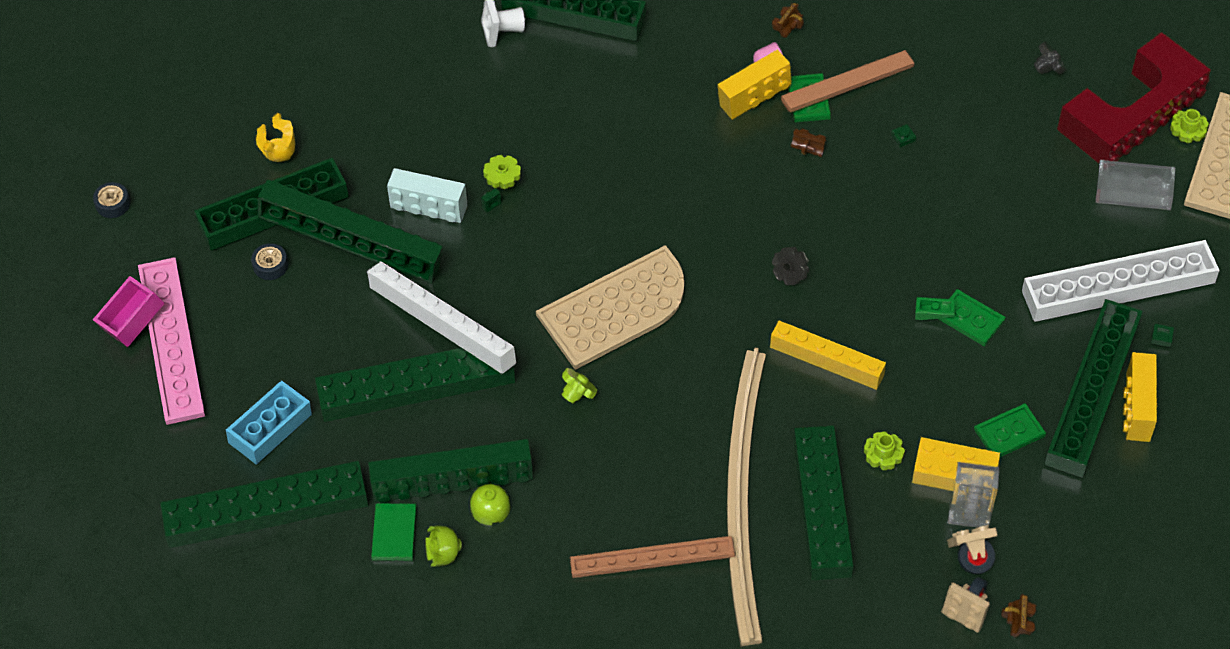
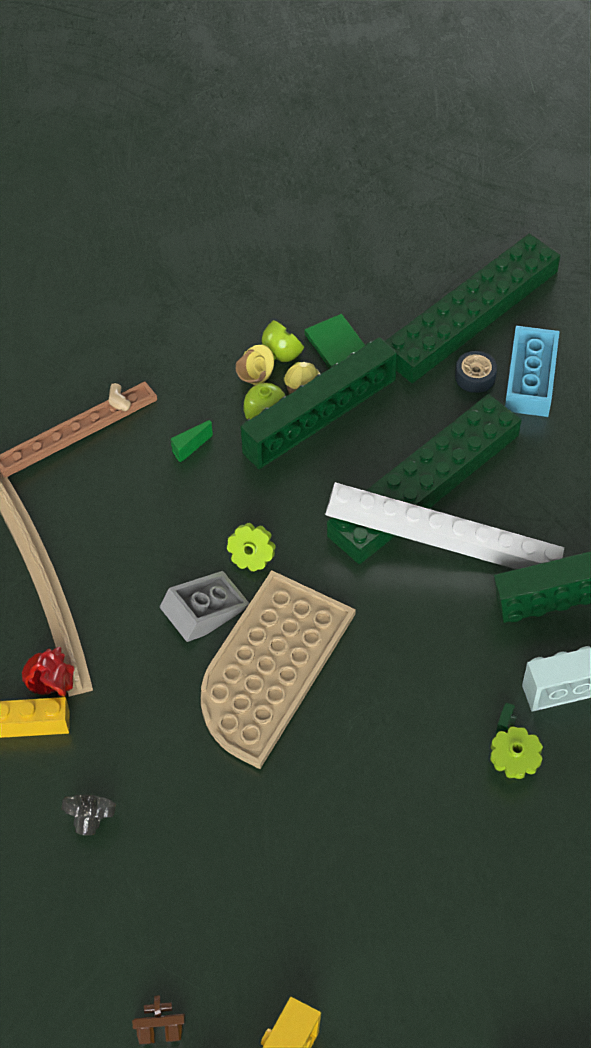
camera: 150 degrees right, 0 degrees up
none -> red head [22,647,75,697]
none -> tan arm [109,383,131,411]
none -> light grey slope [160,571,250,642]
none -> green slope [171,420,213,462]
none -> light yellow piece [236,345,274,385]
none -> light yellow piece [284,362,320,395]
none -> black wheel [455,351,497,393]

